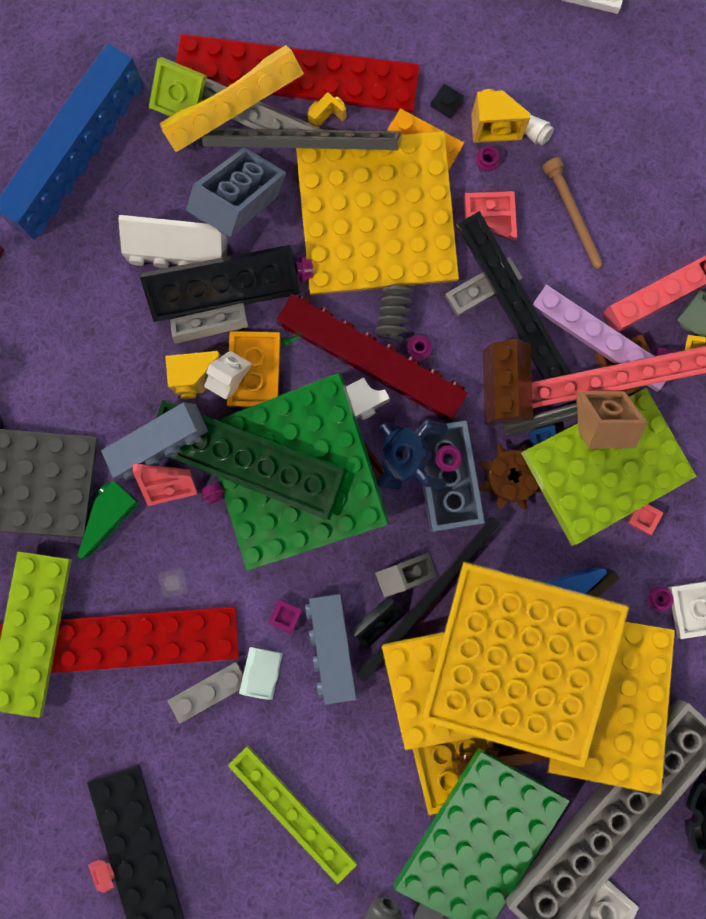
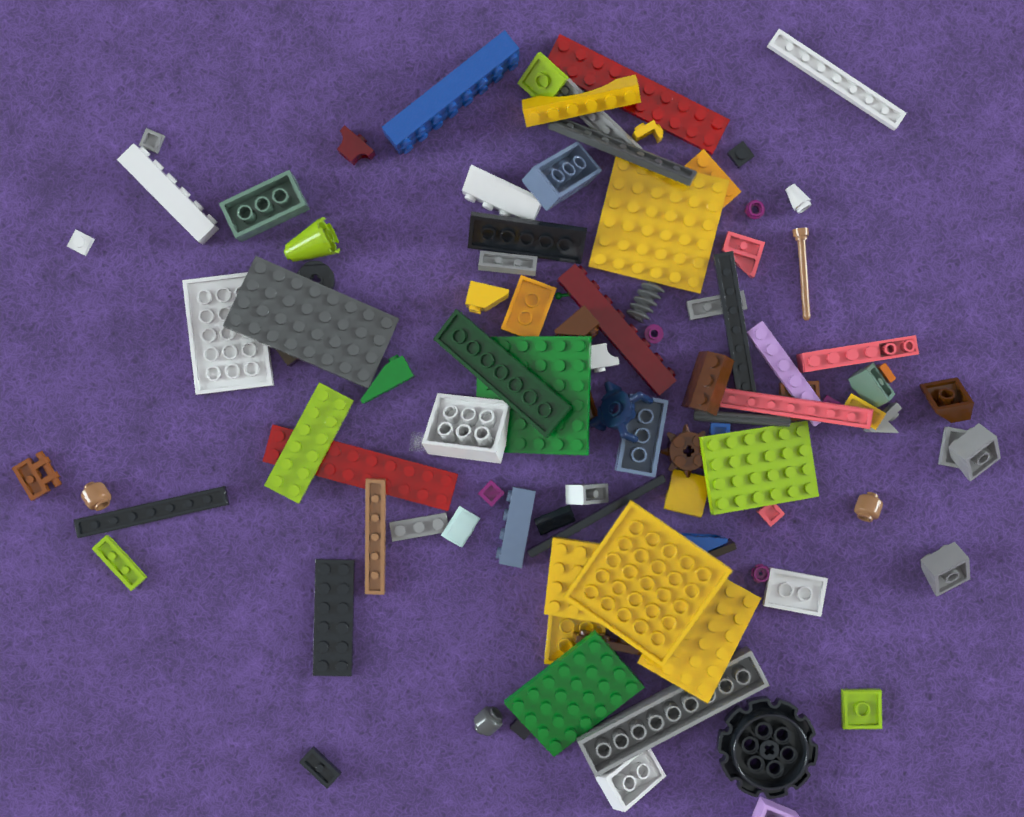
camera: 15 degrees right, 5 degrees up
coral plate [88,860,114,893] -> none
sand blue brick [101,402,208,480] -> none
coral wing [133,464,198,506] -> none
magenta plate [202,483,225,504] -> none
white brick [204,351,252,399] -> none
lime plate [228,745,357,884] -> none
magenta plate [295,257,313,282] -> none
magenta plate [435,445,462,472] -> none
yellow slope [471,89,530,143] -> none
medium nougat slope [577,391,647,449] -> none
none -> medium nougat plate [365,478,386,595]
none -> white slope [422,393,510,464]
none -> reddish brown slope [554,306,599,339]
none -> yellow slope [663,469,707,518]

